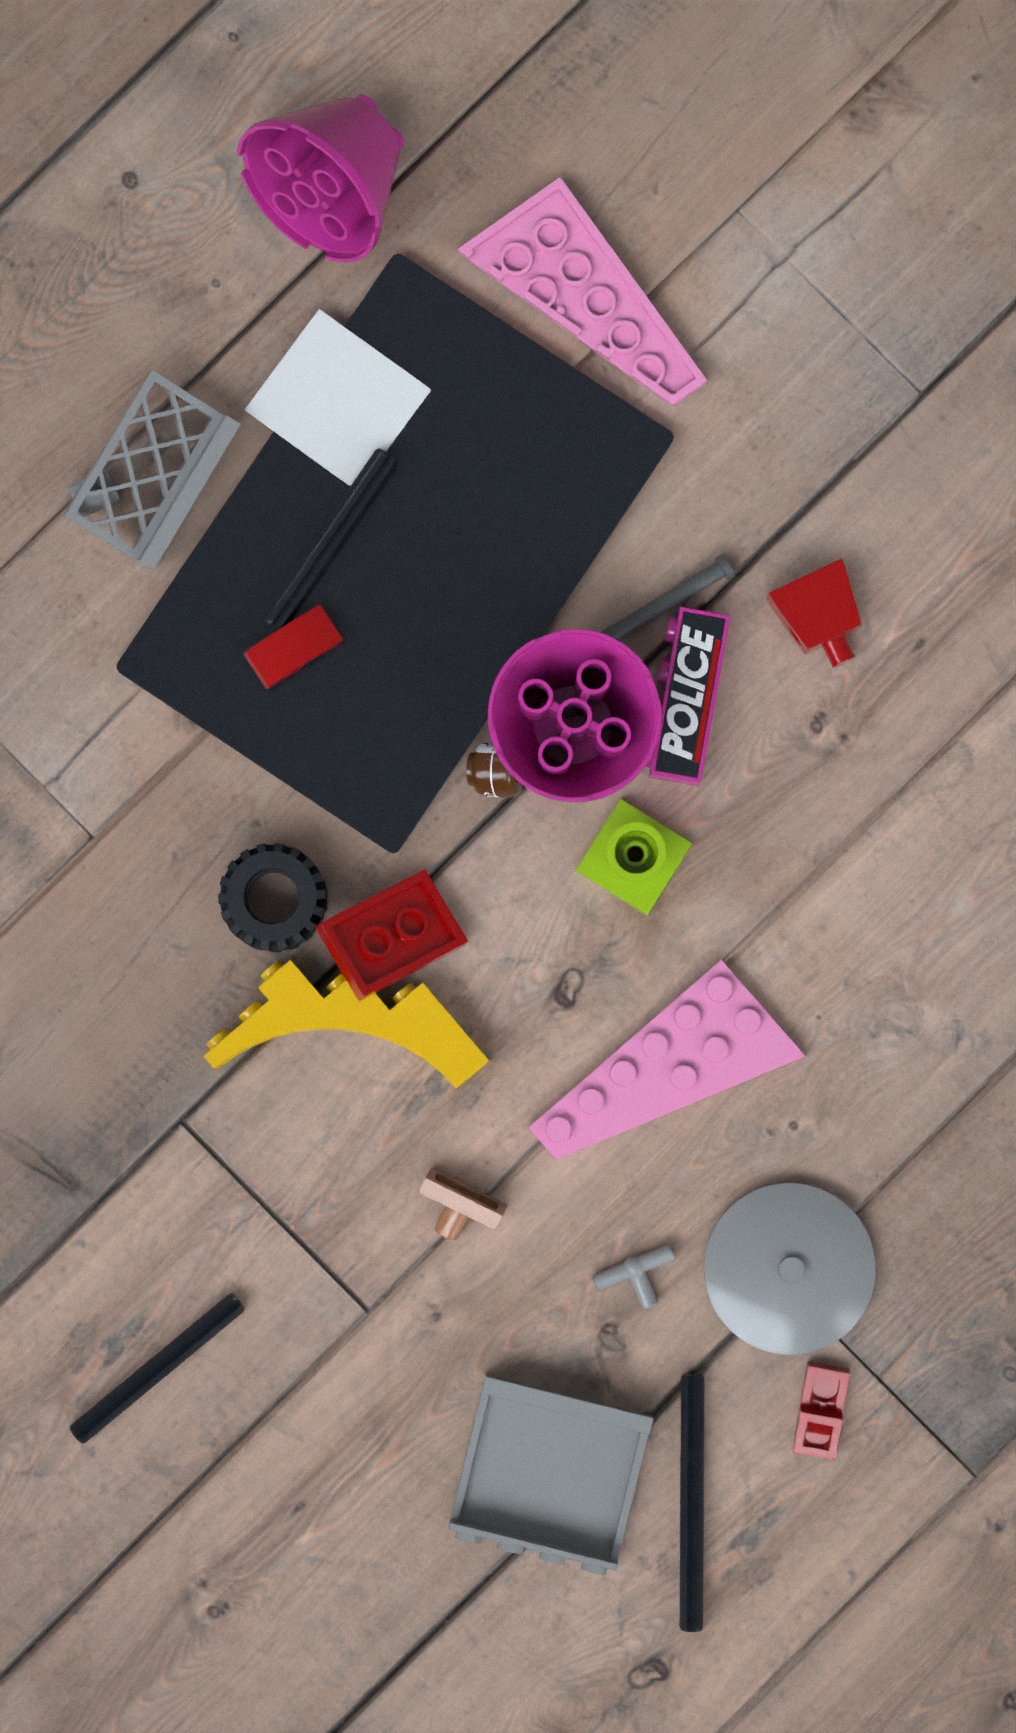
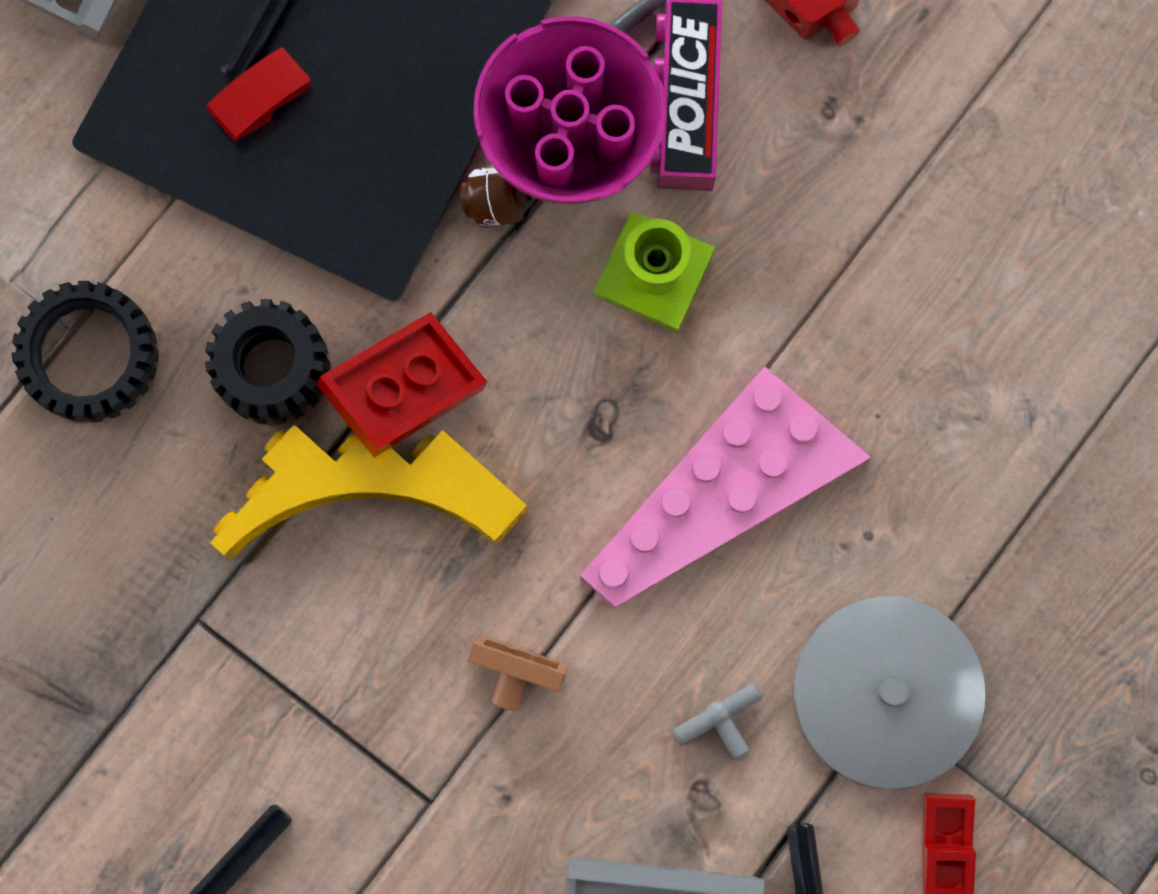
camera: 10 degrees left, 5 degrees down
none -> black tyre [12,281,158,423]

